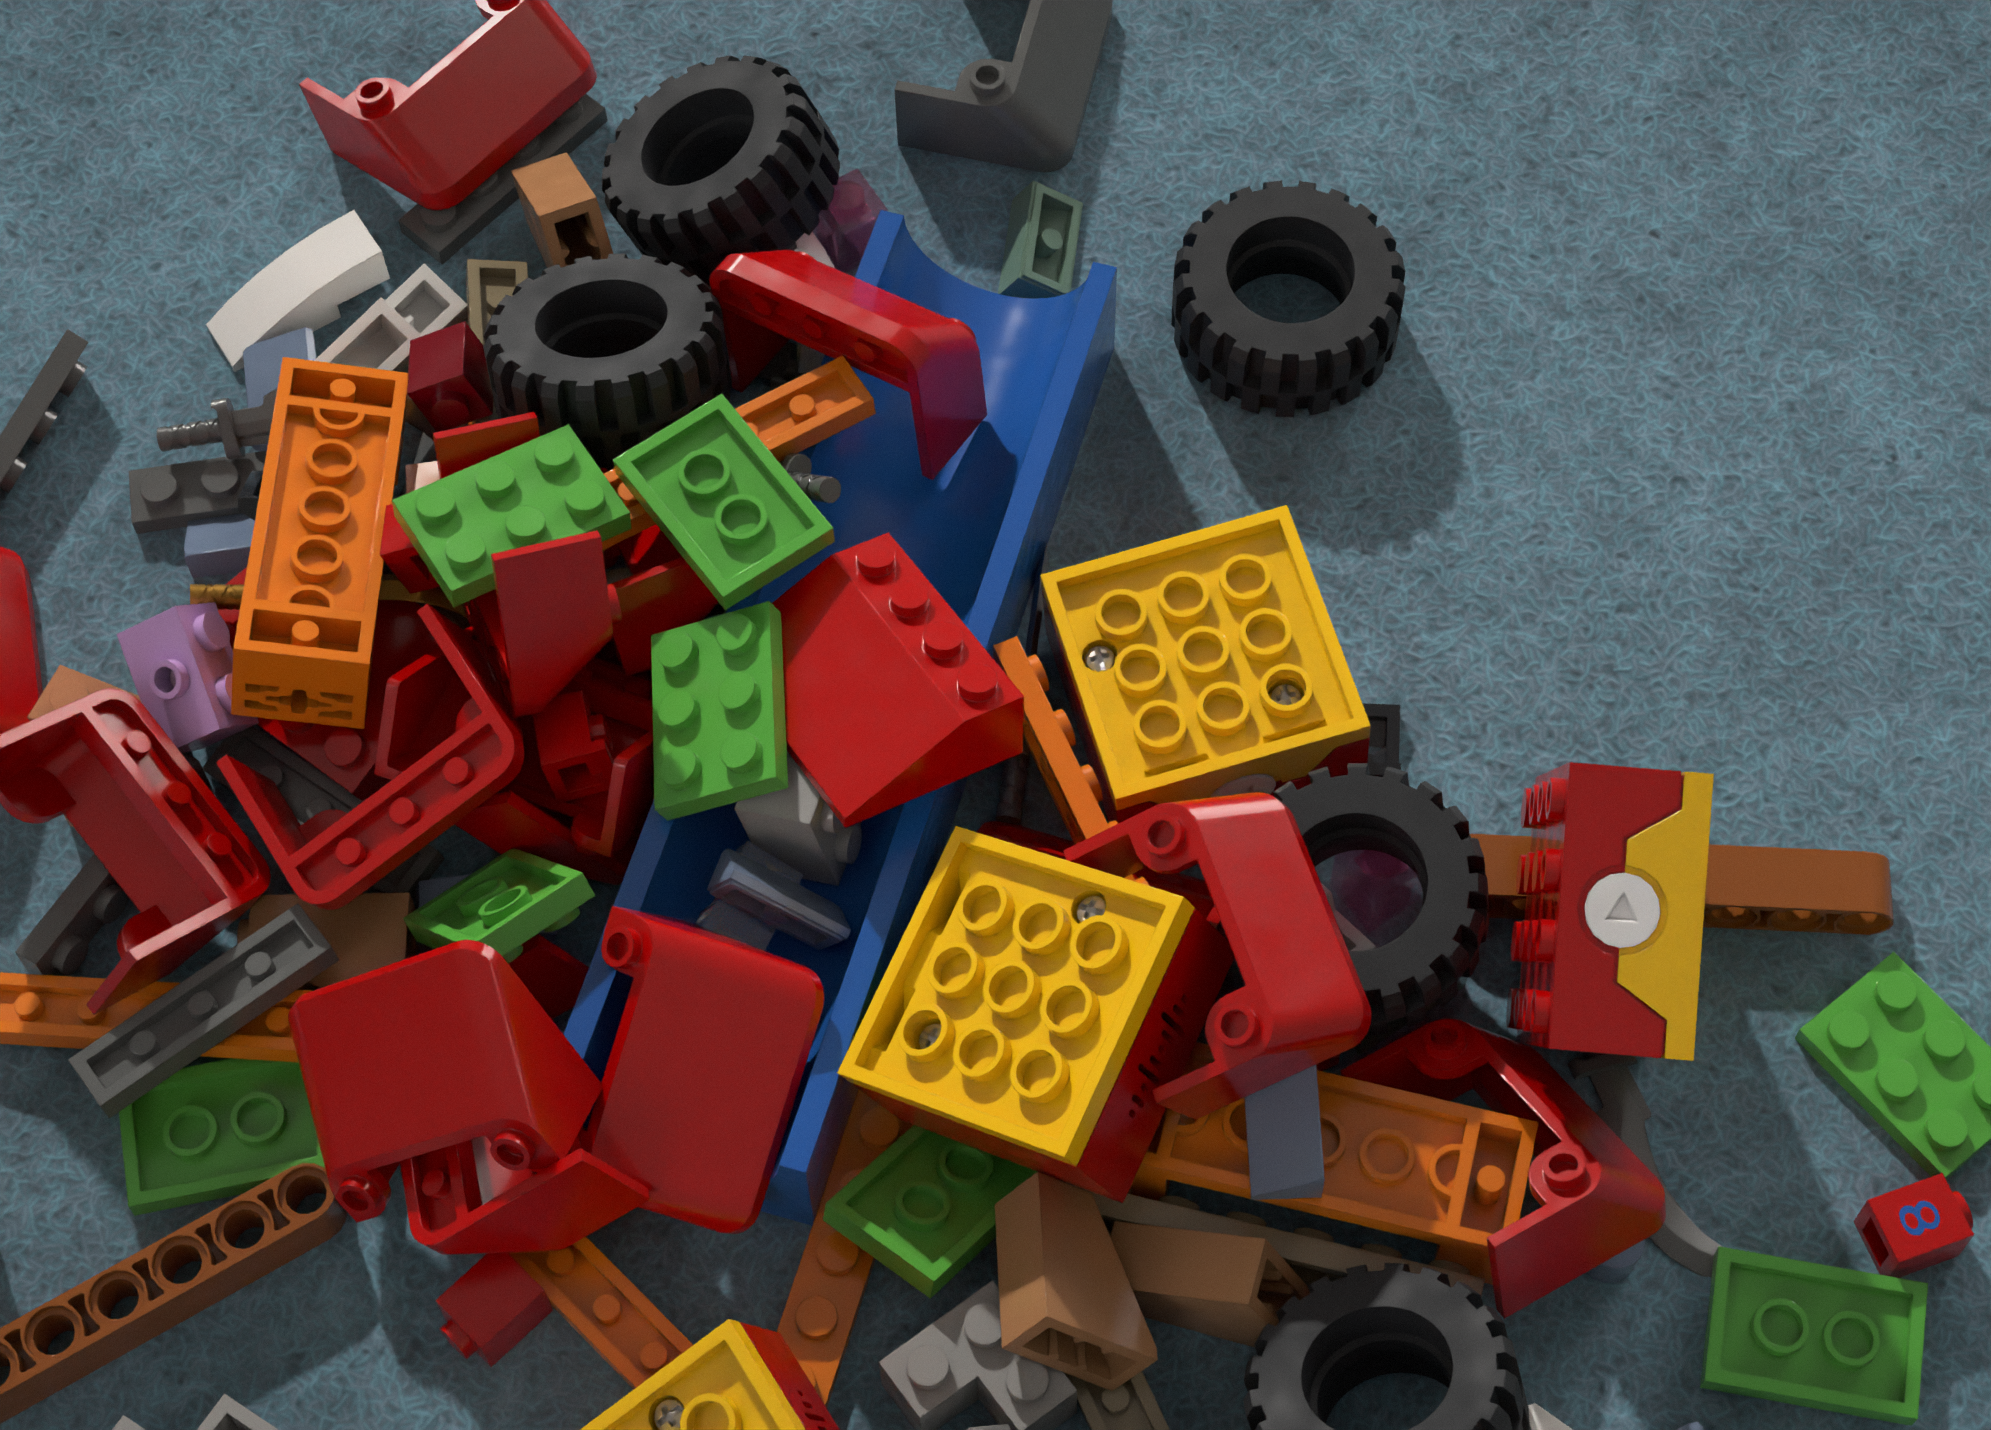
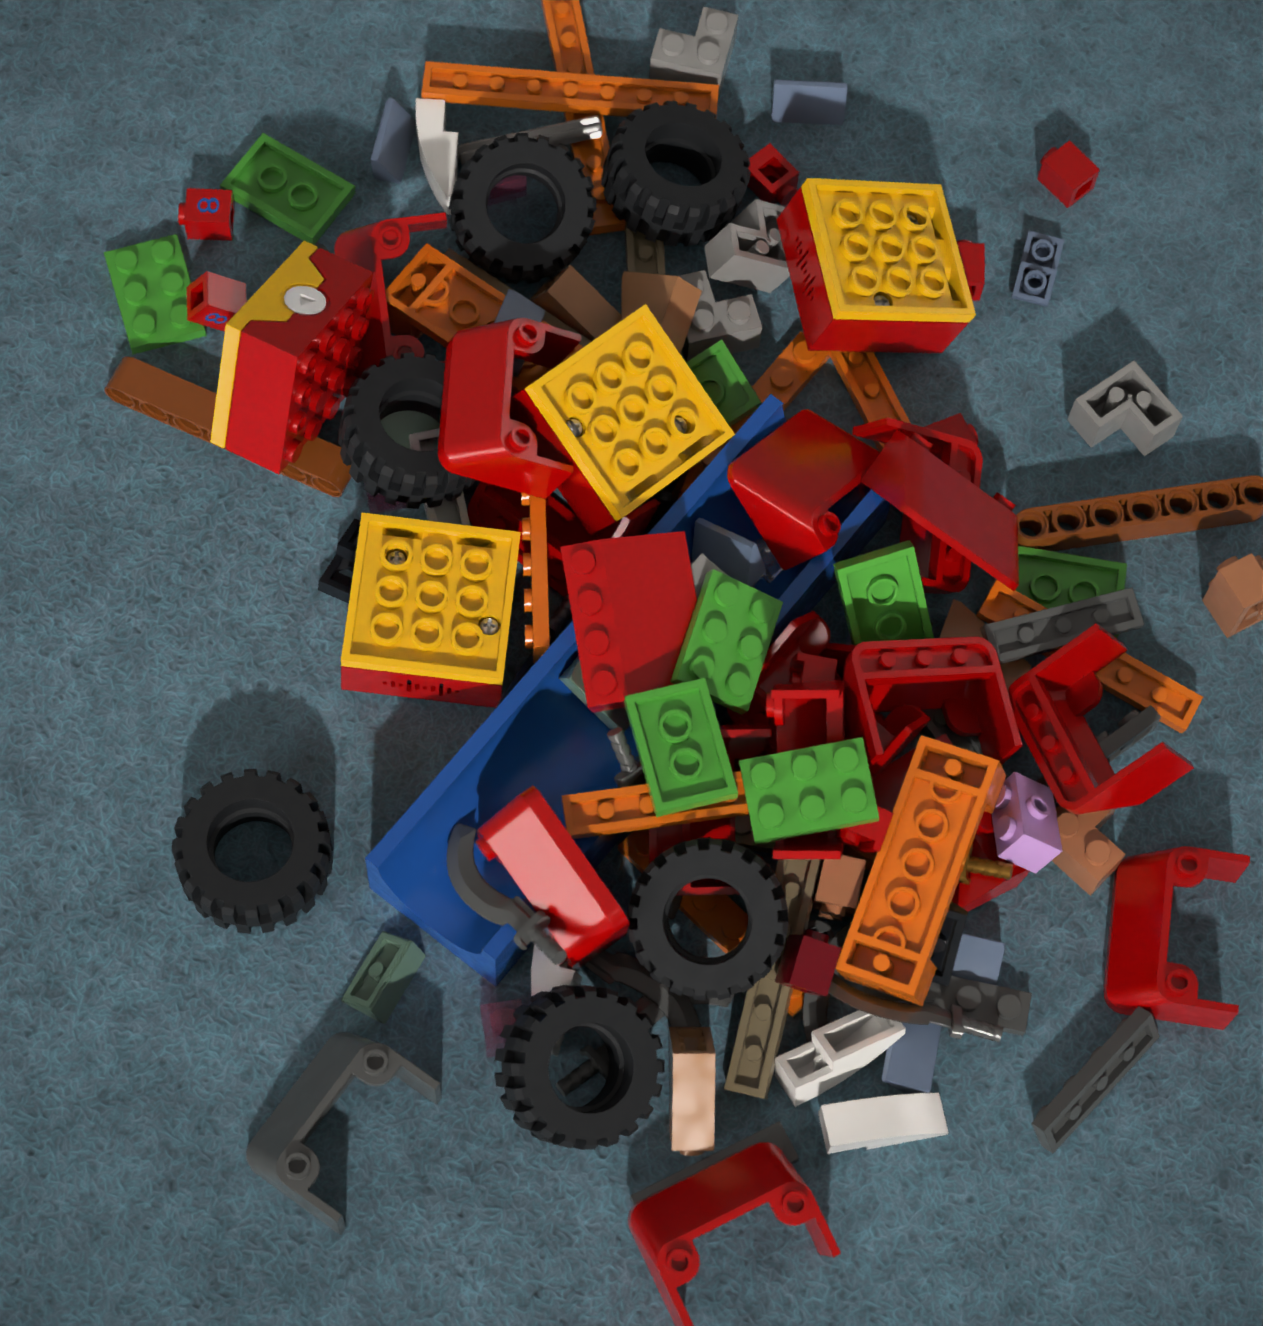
camera: 165 degrees left, 5 degrees up
none -> red brick [187,271,247,332]
none -> dark grey sword [447,823,567,965]

